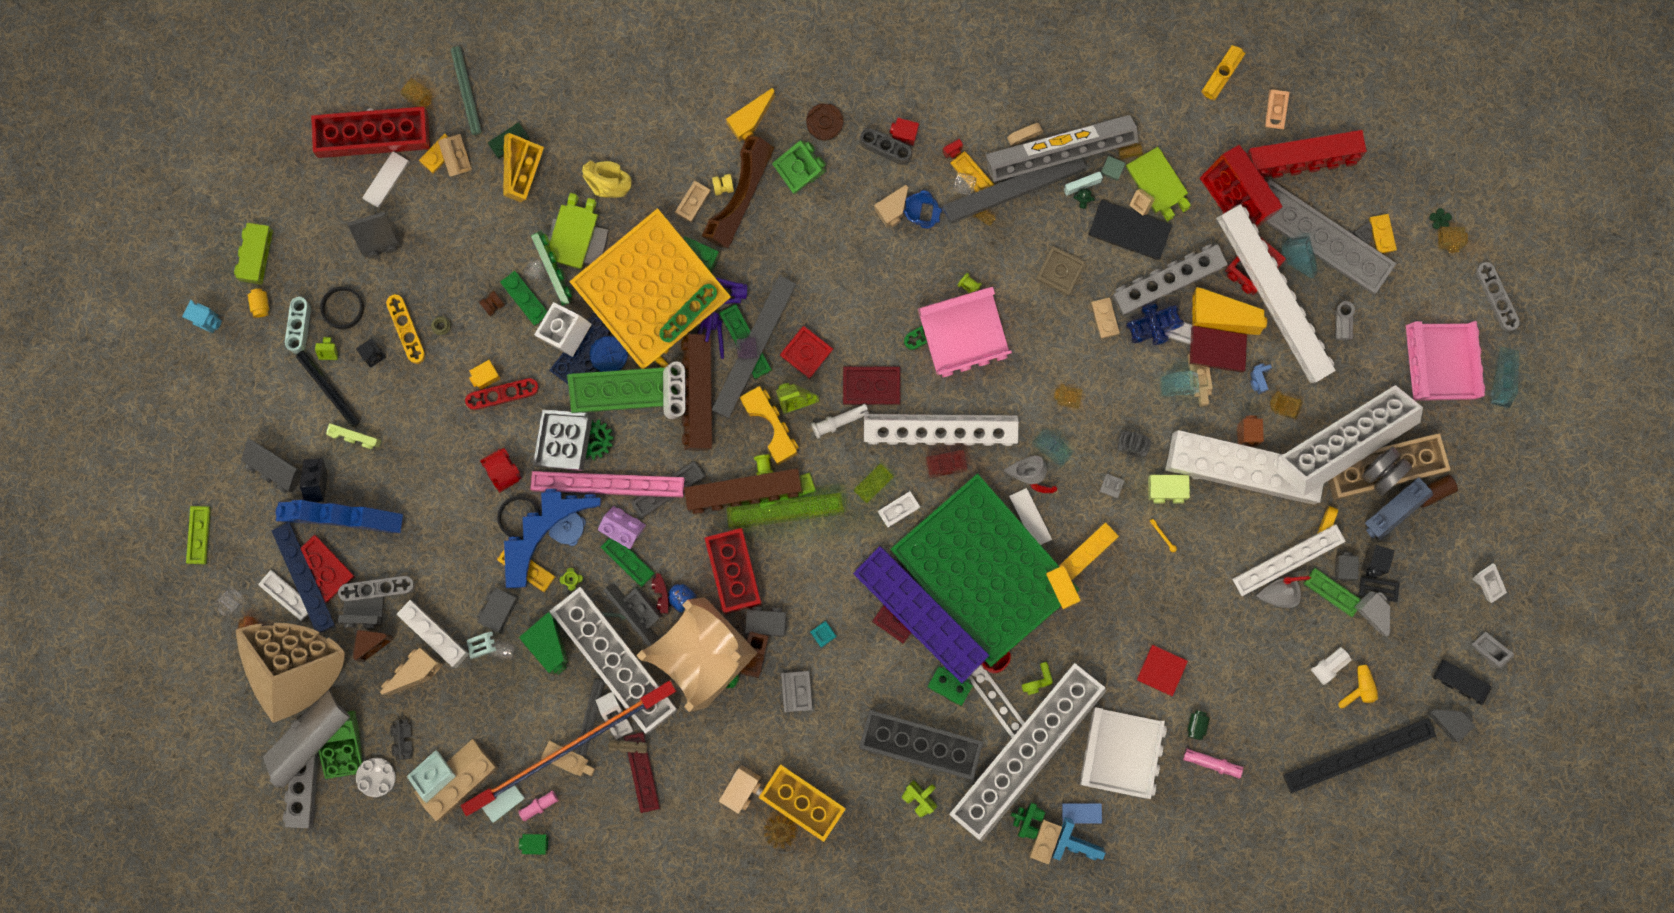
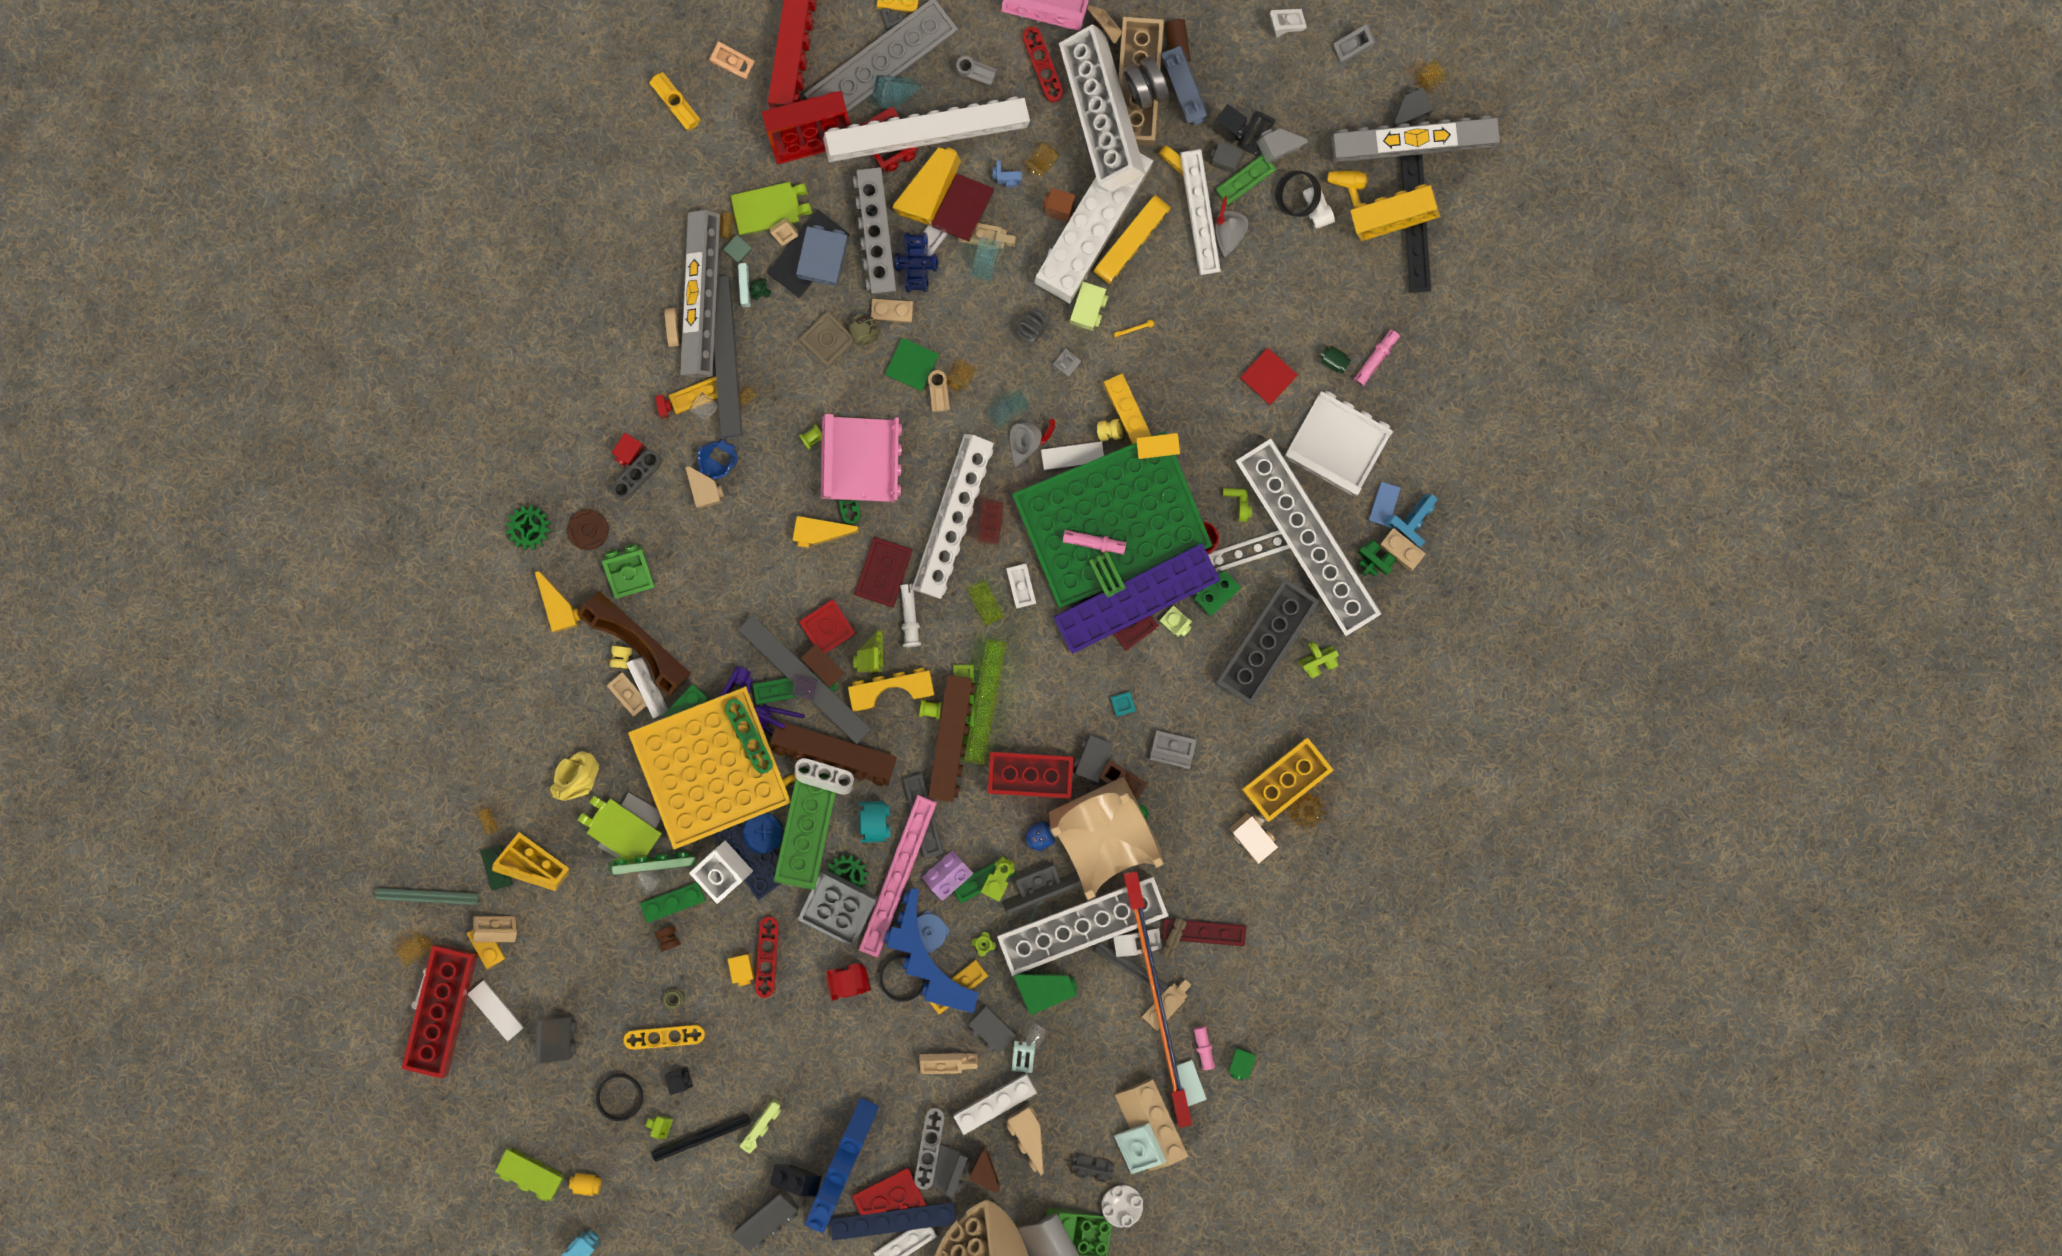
camera: 75 degrees left, 5 degrees up
light aqua beam [285,297,311,354] -> none
dark red slope [652,573,670,615] -> none
black beam [1433,660,1492,705] -> none
none -> clear yellow pin [477,808,499,835]
none -> green gear [505,505,552,550]
none -> white tile [626,657,669,719]
none -> yellow slope [793,516,859,548]
none -> sand blue brick [796,225,849,287]
none -> reddish brown tile [801,644,845,688]
none -> olive head [849,313,879,346]
none -> teal brick [859,800,890,843]
none -> green tile [885,338,939,392]
none -> tan hinge [920,1053,978,1074]
none -> tan piece [928,370,950,412]
none -> lime brick [981,856,1015,902]
none -> red beam [1023,26,1063,103]
none -> bright pink pin [1063,530,1127,555]
none -> tan slope [1087,6,1122,44]
none -> bright green tile [1089,551,1126,597]
none -> yellow beam [1093,195,1172,285]
none -> light yellow wheel [1097,419,1123,441]
none -> yellowish green bracket [1160,606,1192,638]
none -> black tyre [1275,170,1321,217]
none -> light grey brick [1331,116,1500,163]
none -> yellow brick [1350,184,1441,241]
none -> clear yellow brick [1415,59,1447,93]

